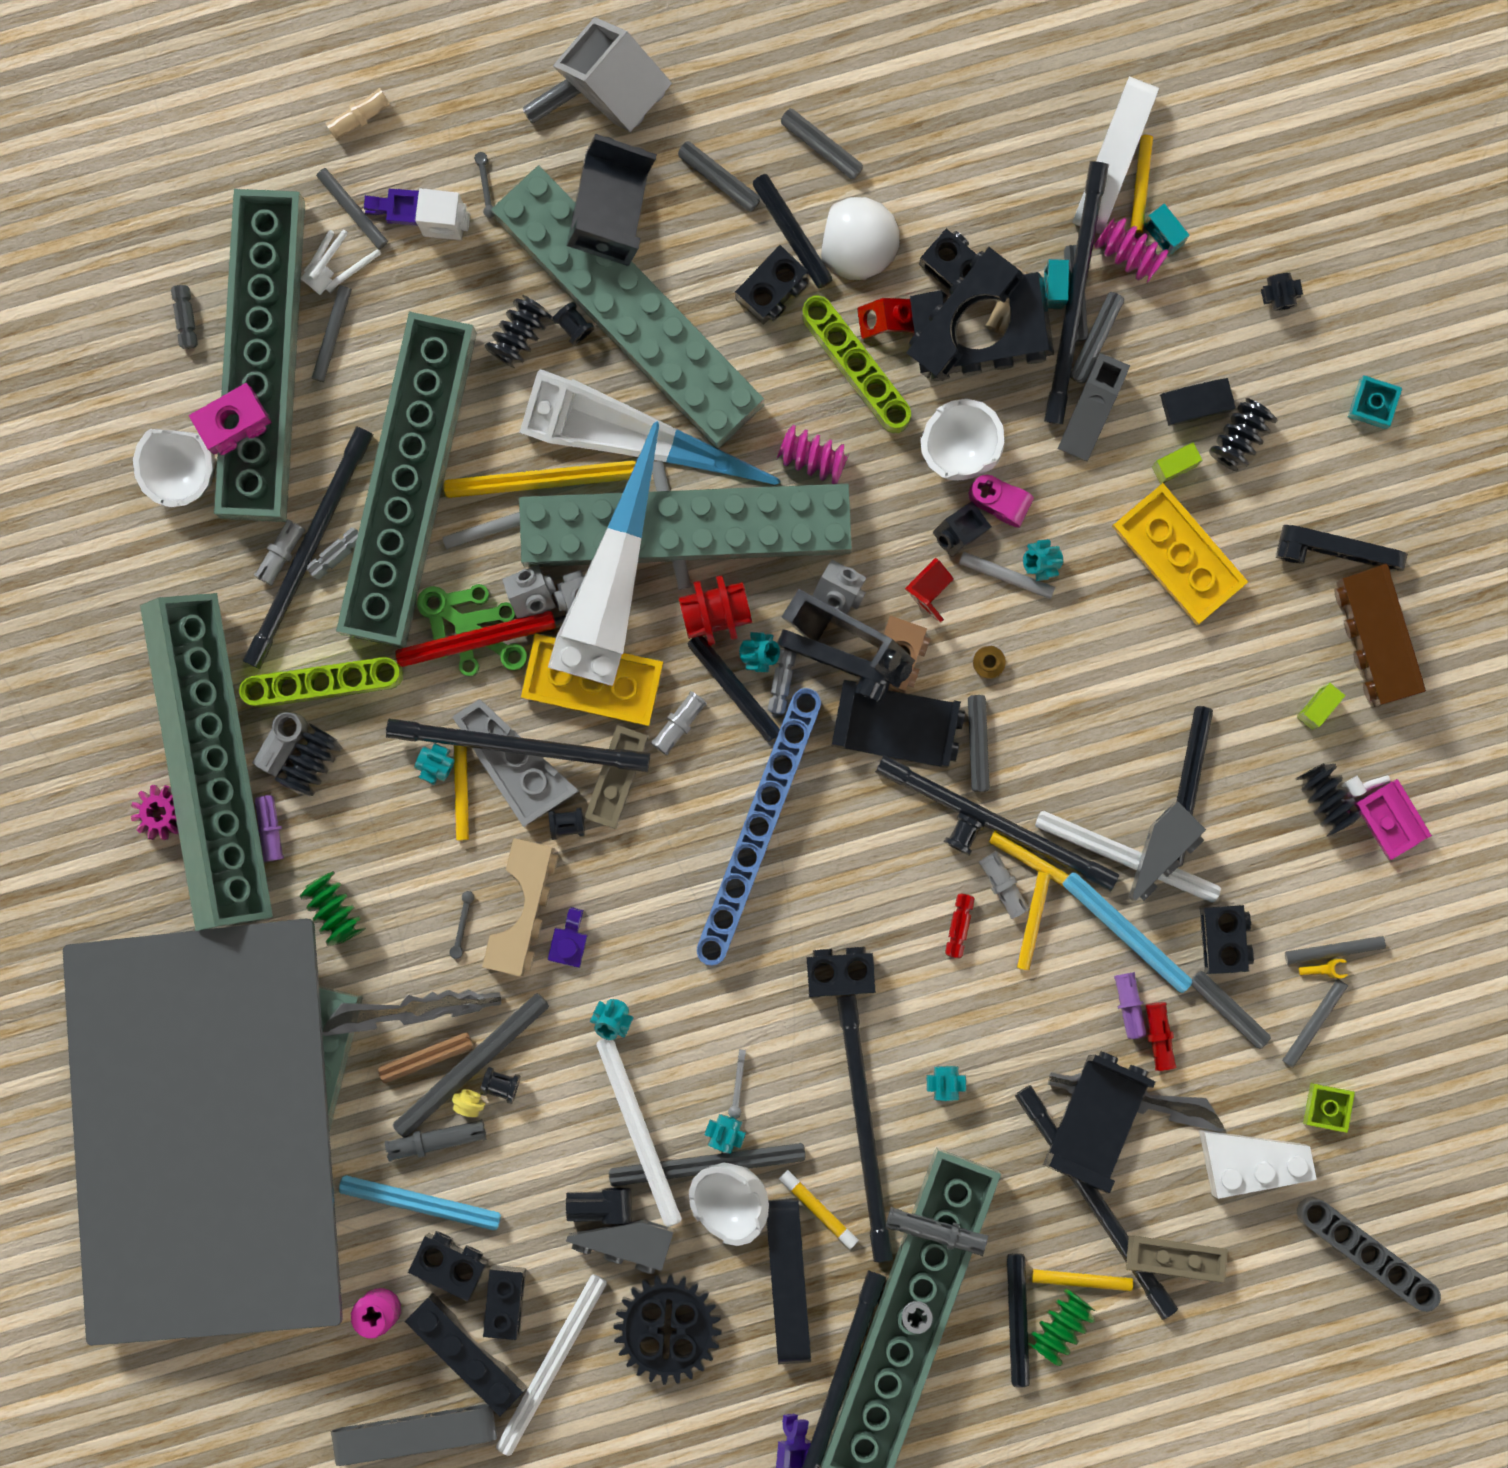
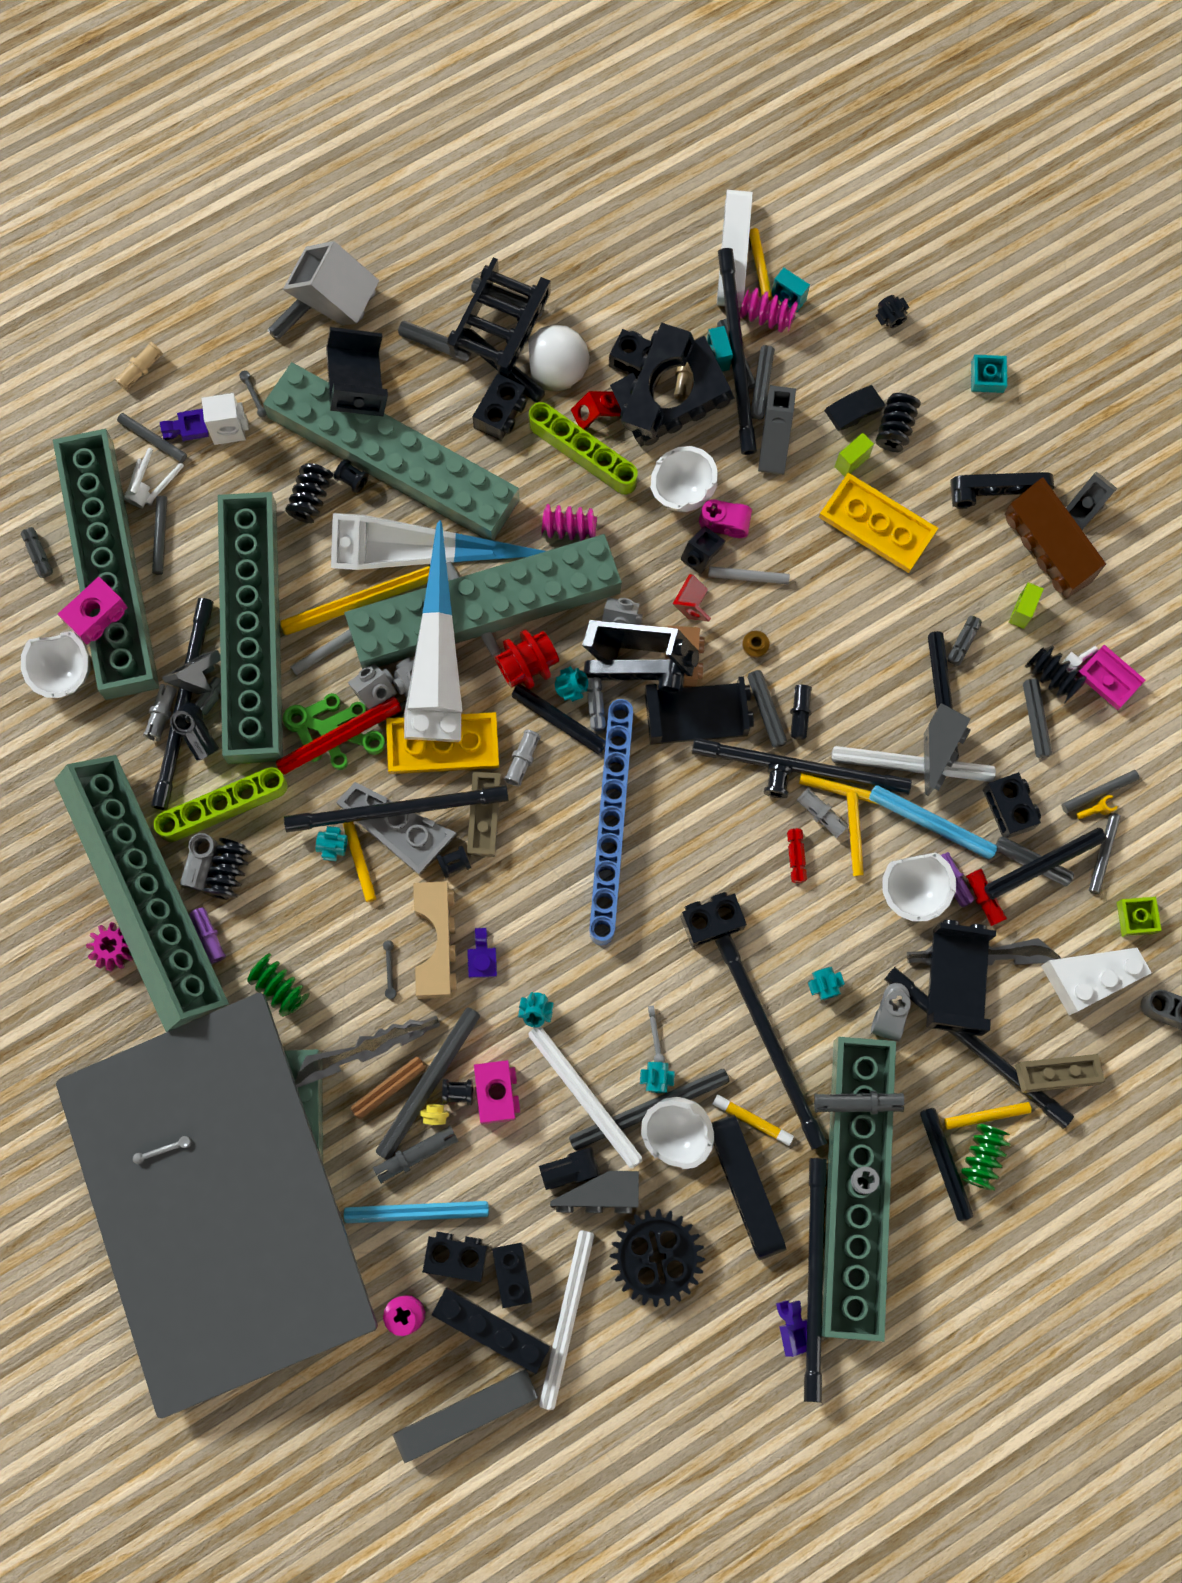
camera: 25 degrees left, 10 degrees down
teal gear [1023,539,1064,581] -> none
none -> light grey hinge [133,1136,192,1164]
none -> dark grey slope [162,650,221,694]
none -> black piece [170,703,219,760]
none -> black fence [447,257,551,378]
none -> dark pink brick [474,1060,520,1125]
none -> black axle [790,684,812,740]
none -> light grey piece [871,983,911,1042]
none -> white cylinder [882,853,956,921]
none -> dark grey axle [947,615,982,666]
none -> black axle [984,828,1107,899]
none -> dark grey axle [1023,679,1052,758]
none -> dark grey slope [1066,472,1117,530]

